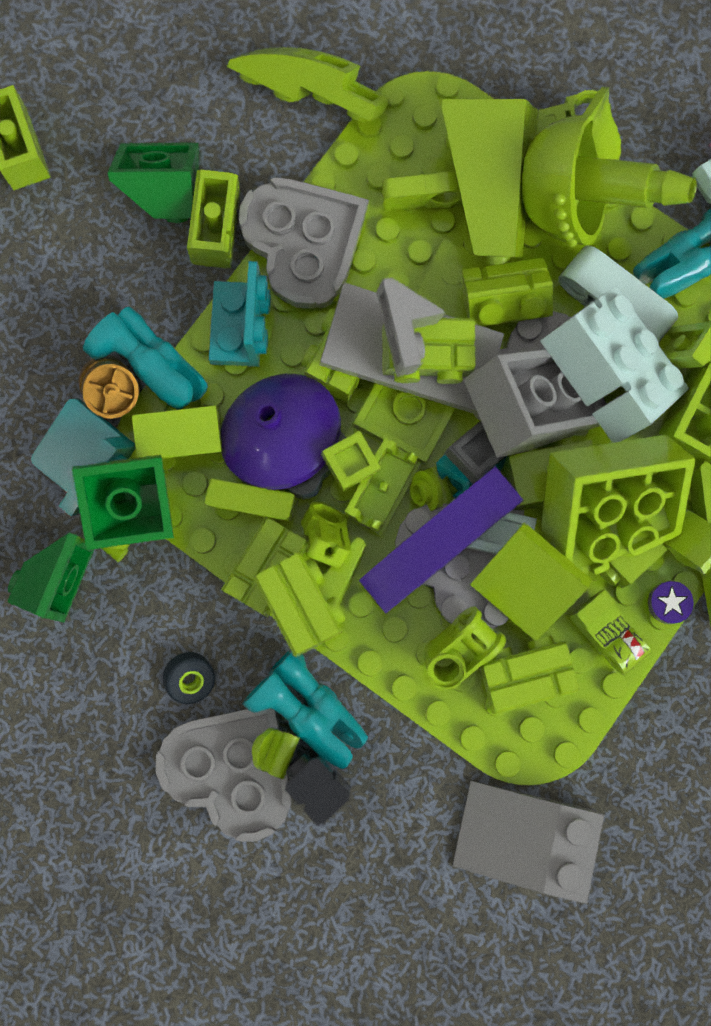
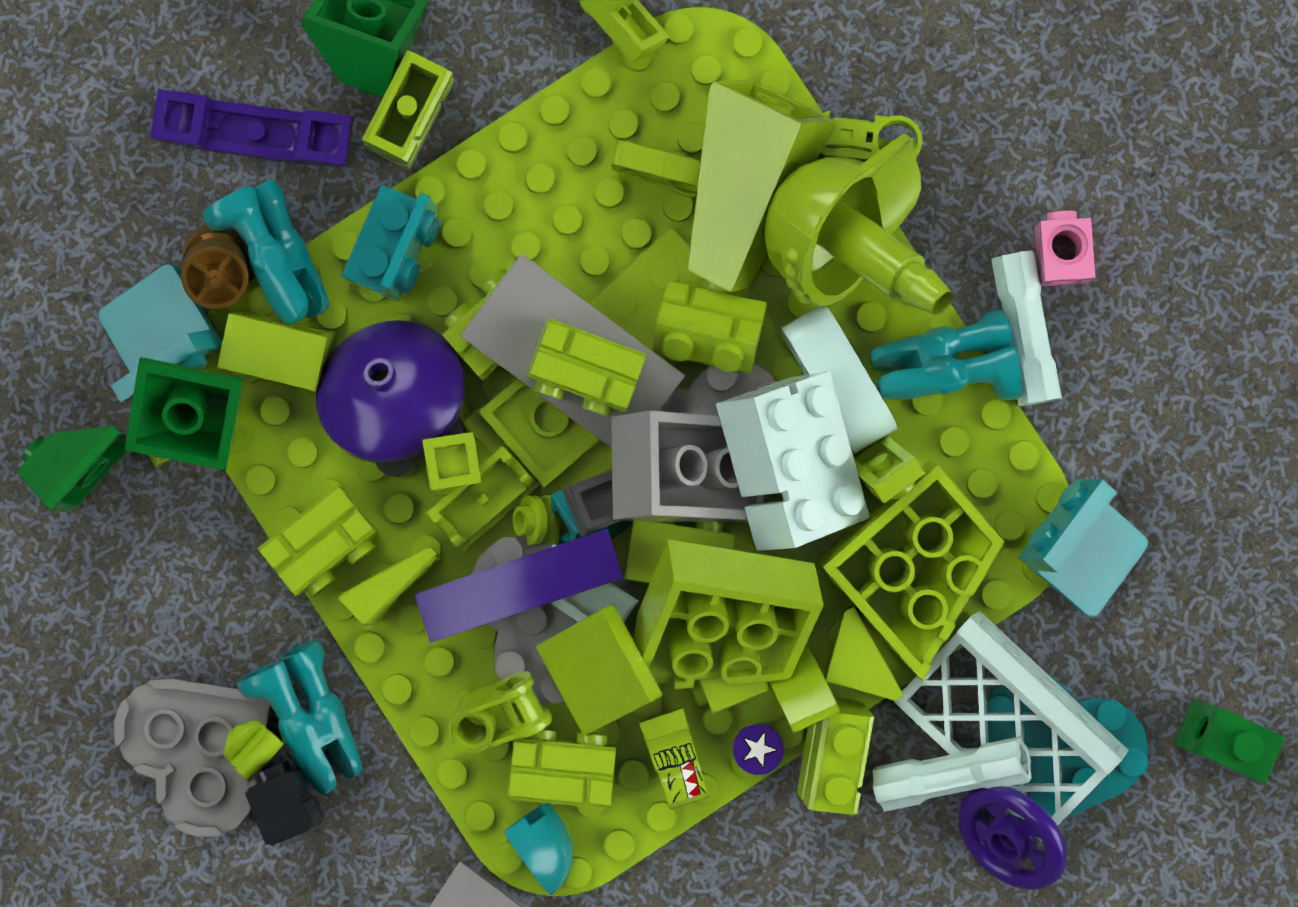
camera: 20 degrees right, 5 degrees up
black wheel [163,652,215,704] -> none
lime slope [205,479,294,521] -> none
light grey plate [239,178,369,309] -> none
lime brick [253,552,346,657] -> none
lime piece [301,501,351,568] -> none
light grey slope [376,278,445,377] -> none
none -> dark purple slope [150,89,354,167]
none -> teal brick [503,803,573,895]

